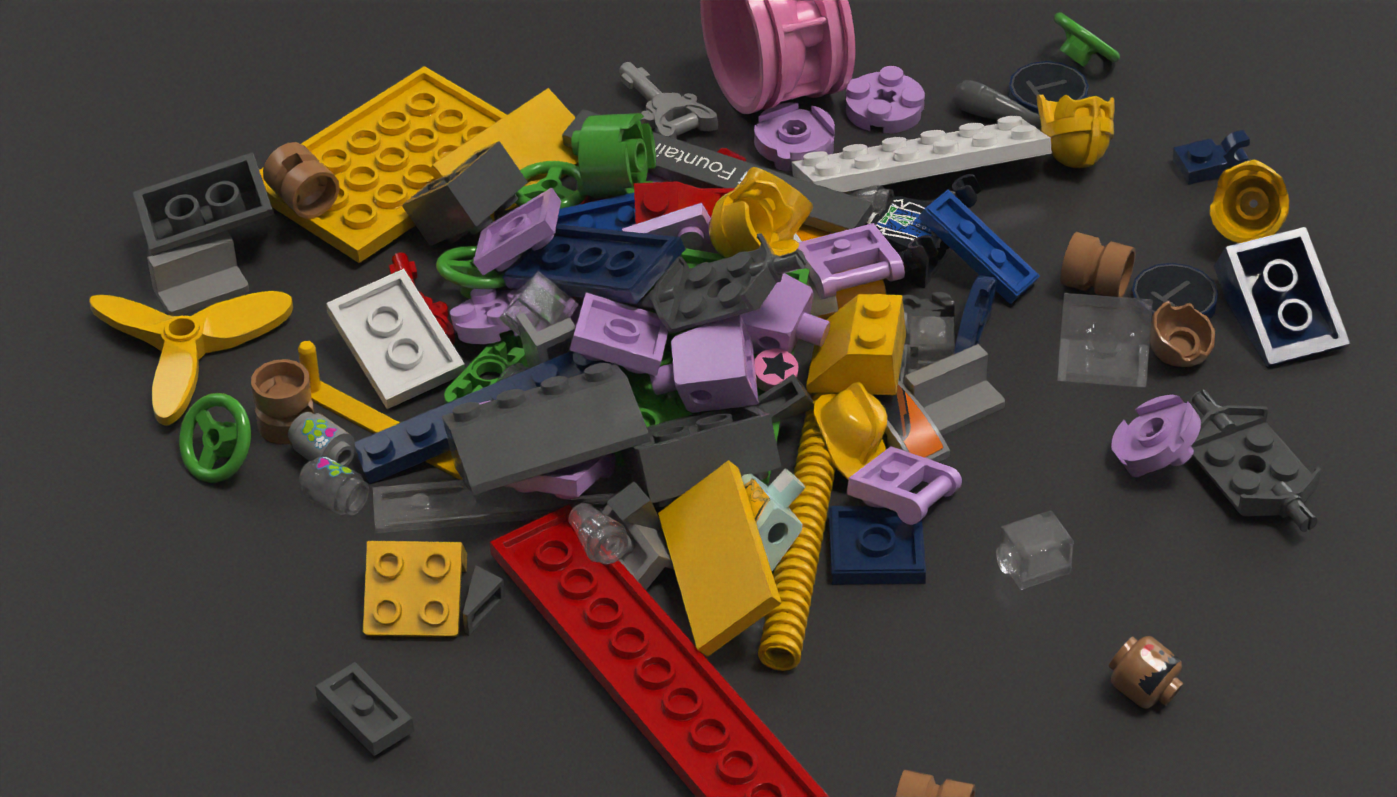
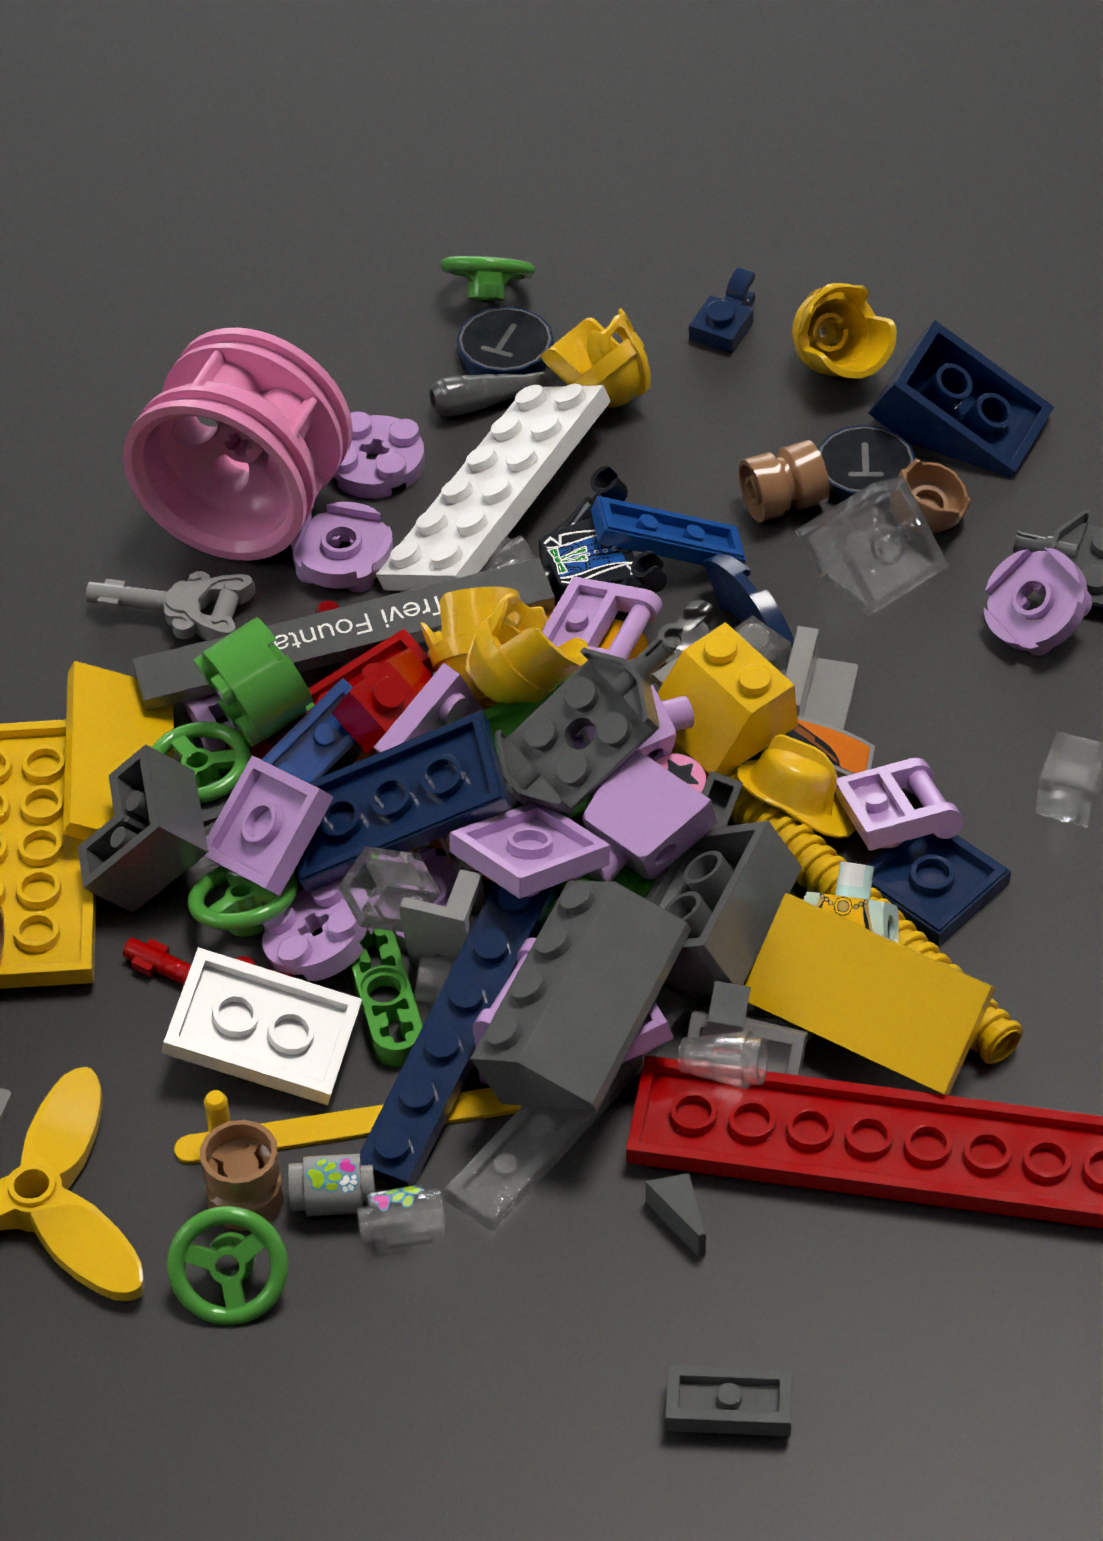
camera: 45 degrees left, 5 degrees up
yellow bracket [363,541,467,637] -> none

